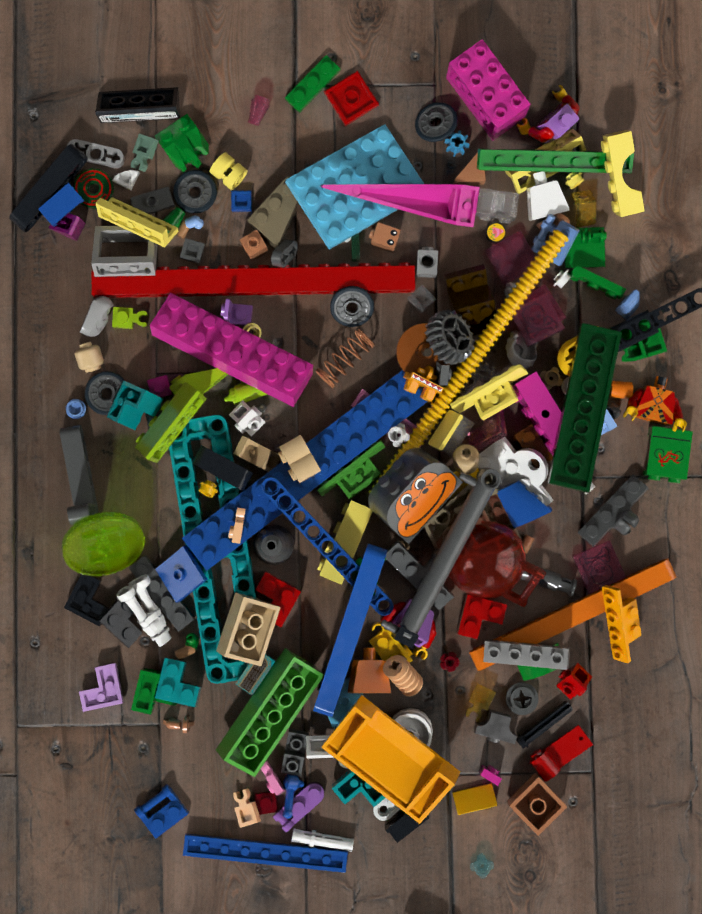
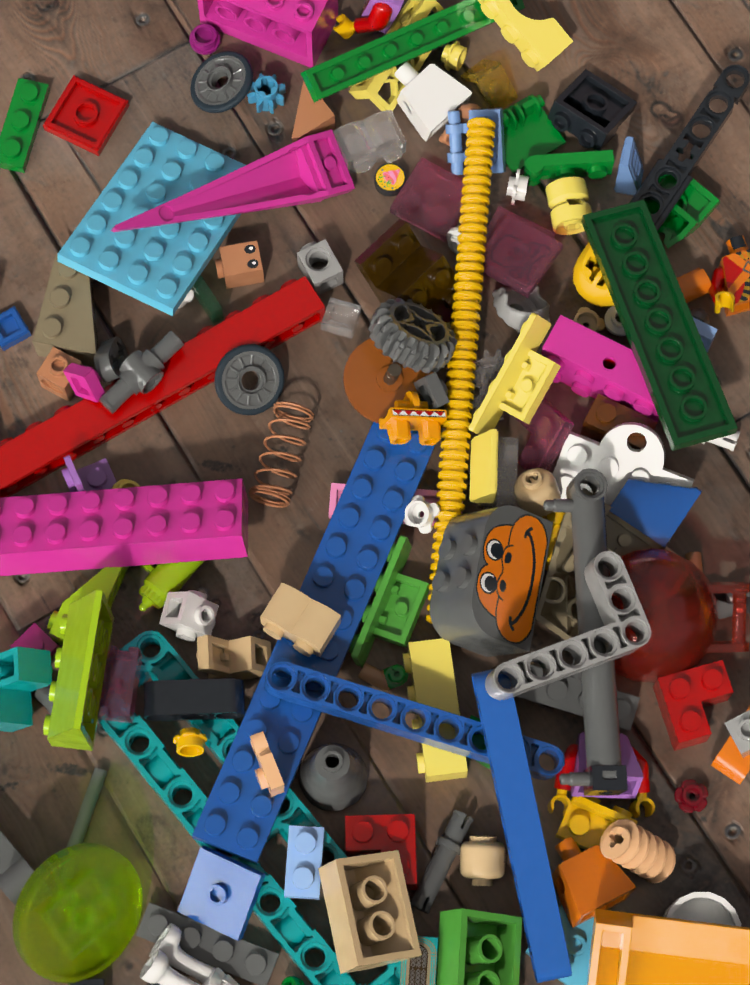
camera: 30 degrees left, 15 degrees down
none -> dark grey bar [49,767,107,904]
none -> dark pink plate [63,363,105,402]
none -> clear pink hinge [98,646,142,723]
none -> dark grey pin [99,331,184,414]
none -> magenta plate [189,24,221,55]
none -> light blue plate [284,825,324,900]
none -> arm [358,663,408,691]
none -> dark grey pin [410,810,474,914]
none -> tan head [460,835,505,886]
none -> light grey beam [485,551,651,700]
none -> light yellow wheel [545,177,592,235]
none -> black plate [548,69,637,151]

